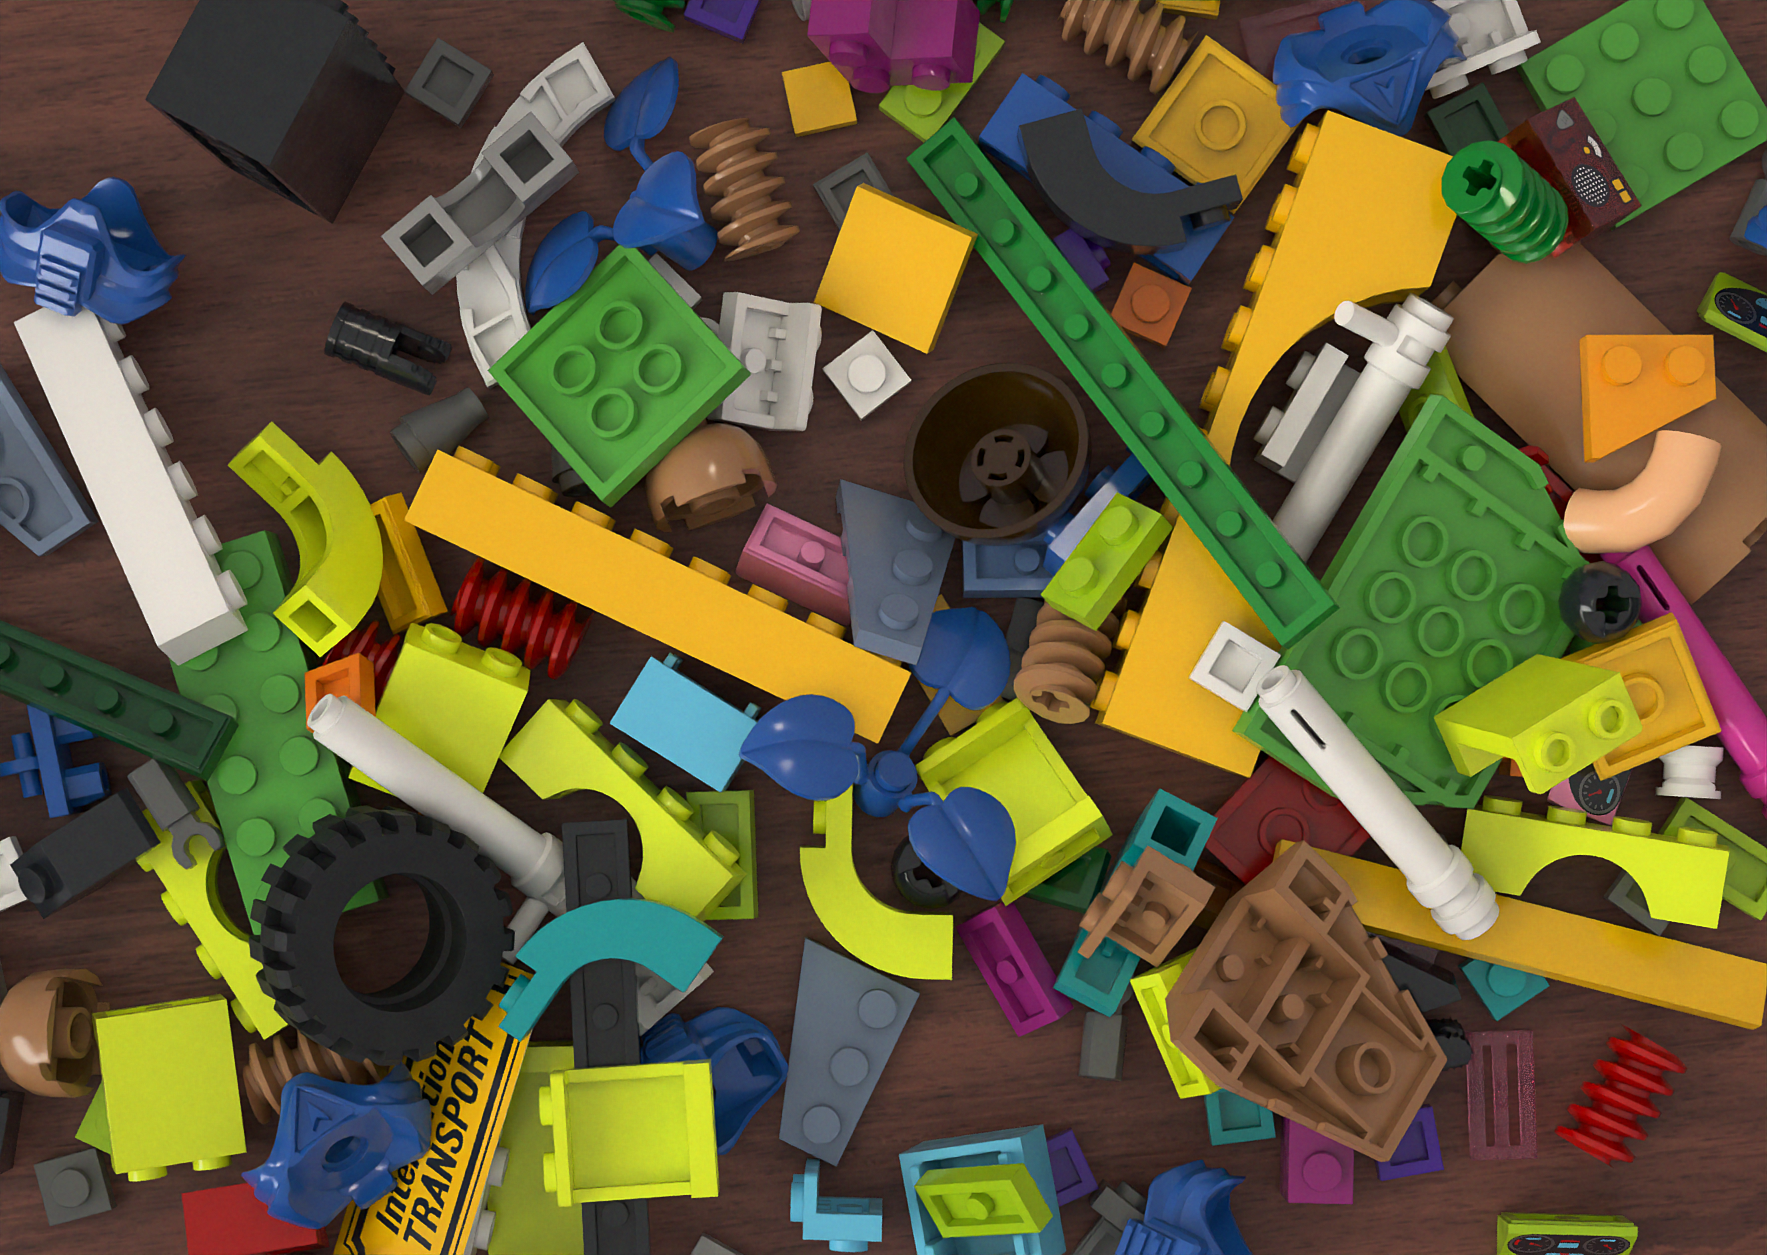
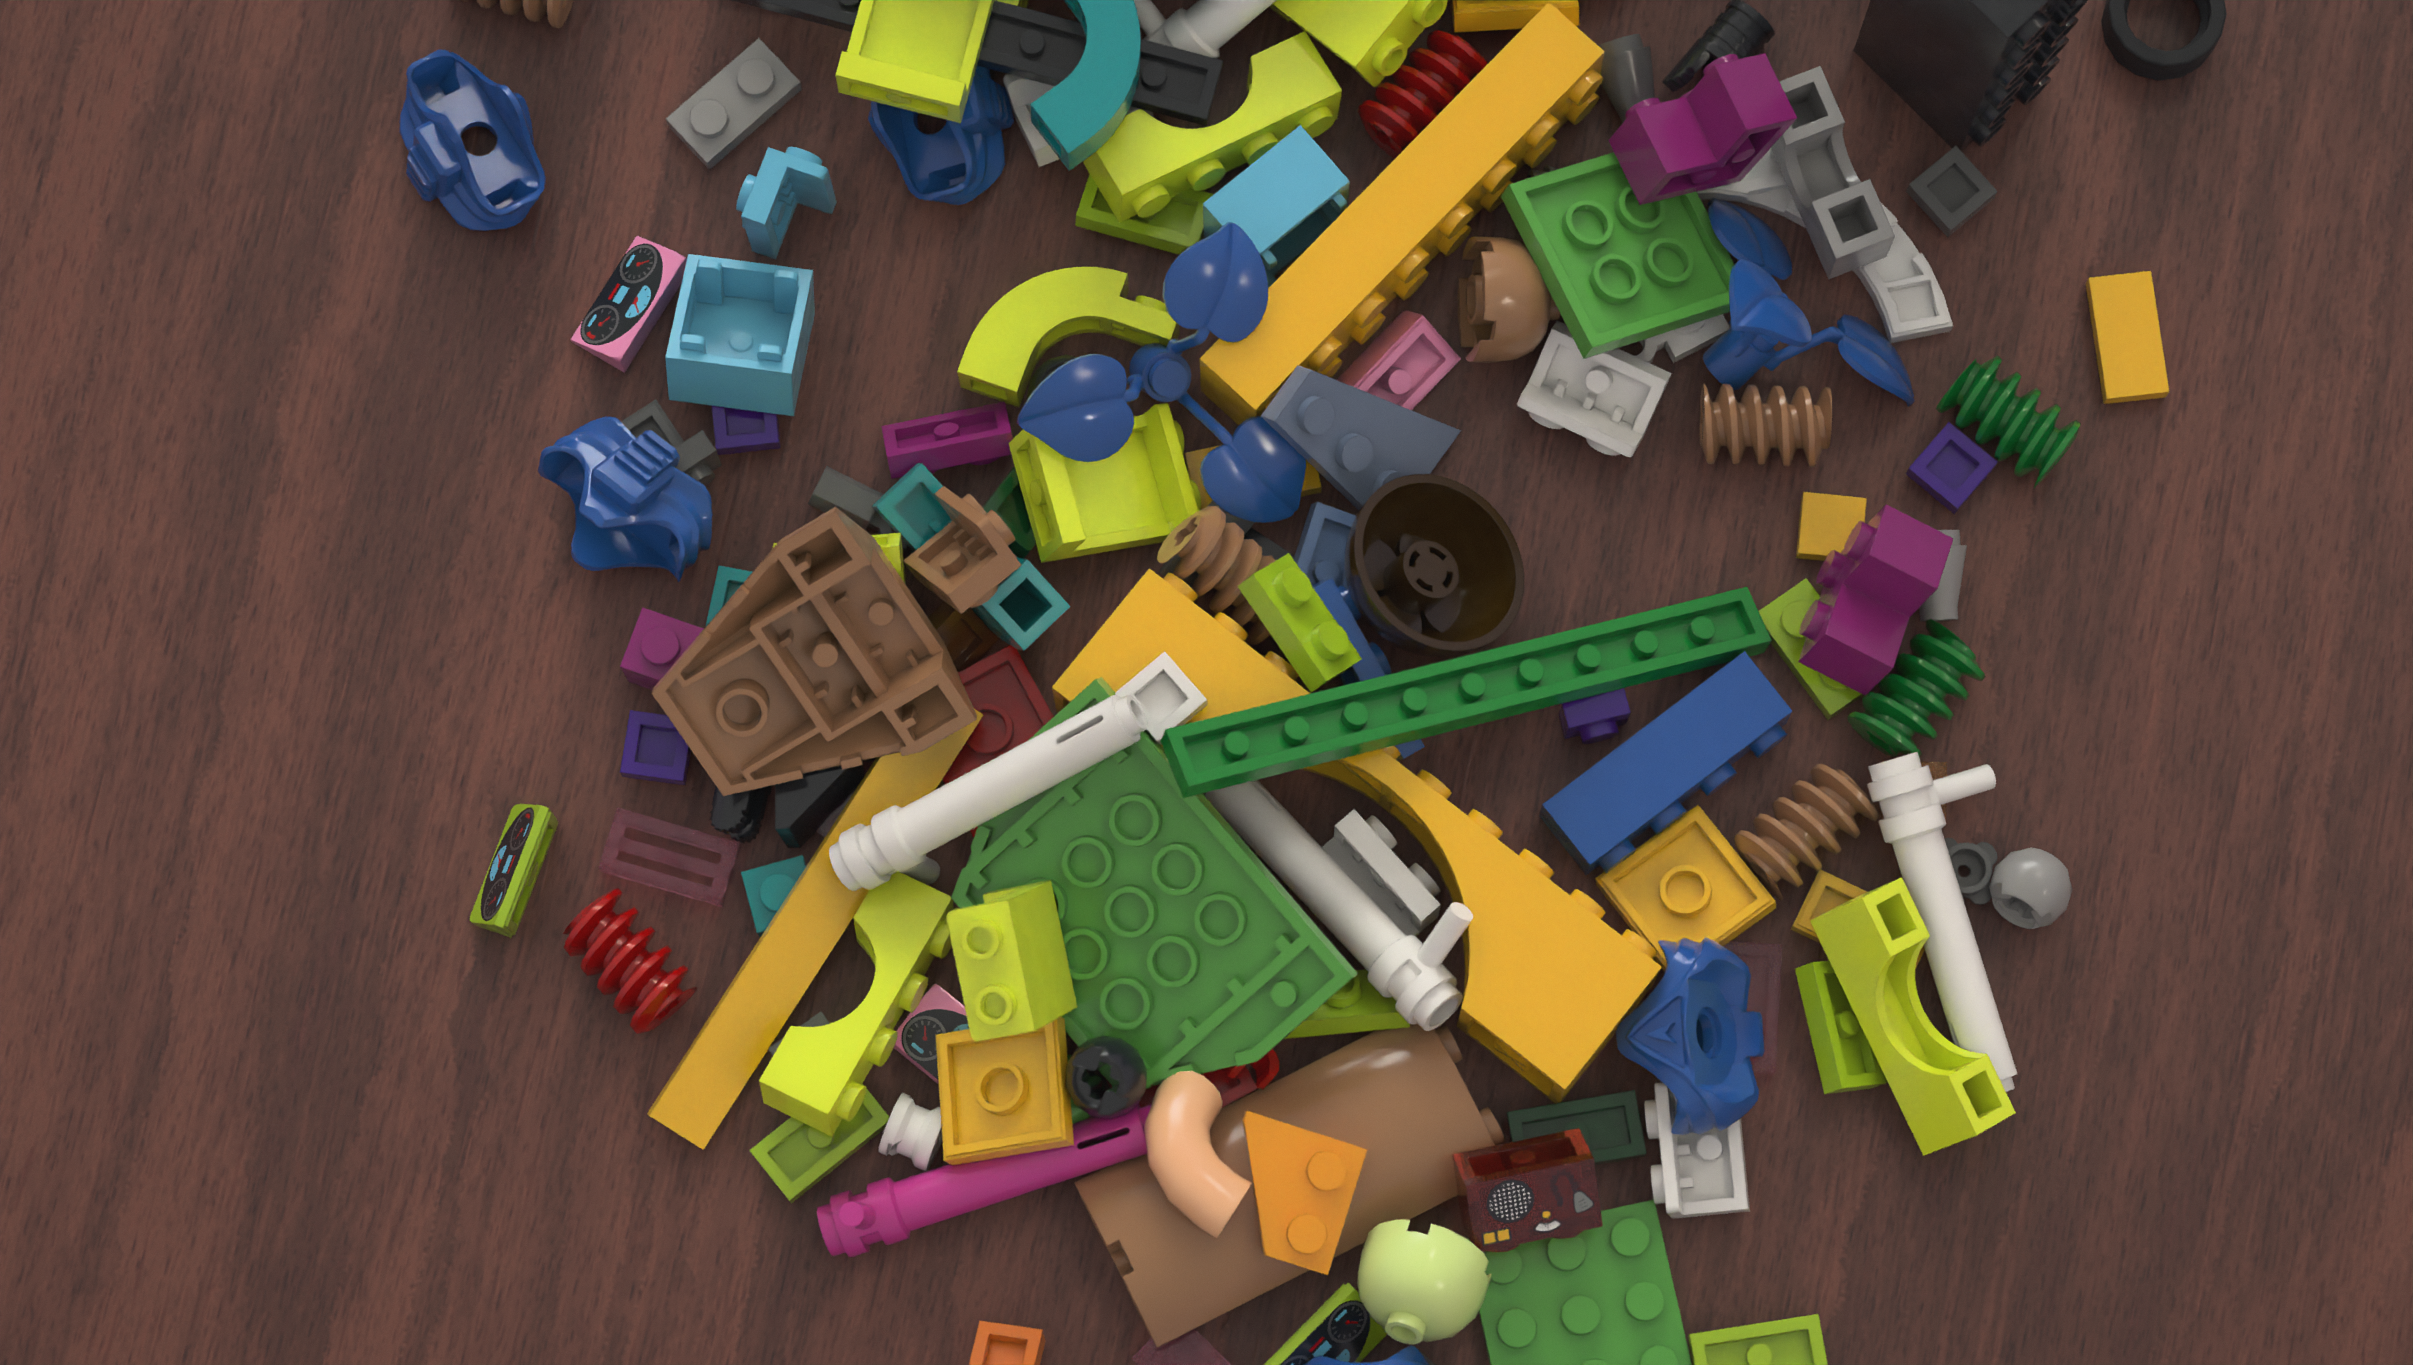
camera: 110 degrees right, 10 degrees down
sand blue wing [779,937,920,1166] -> none
dark grey tile [813,152,893,232] -> none
yellow tile [814,183,978,354] -> none
white plate [823,330,912,421] -> none
lime plate [914,1163,1053,1238] -> none
black arch [1017,108,1243,255] -> none
orange plate [1111,263,1192,349] -> none
green piece [1442,140,1568,264] -> none
none -> yellowish green cylinder [1357,1219,1492,1344]
none -> magenta brick [1608,53,1797,205]

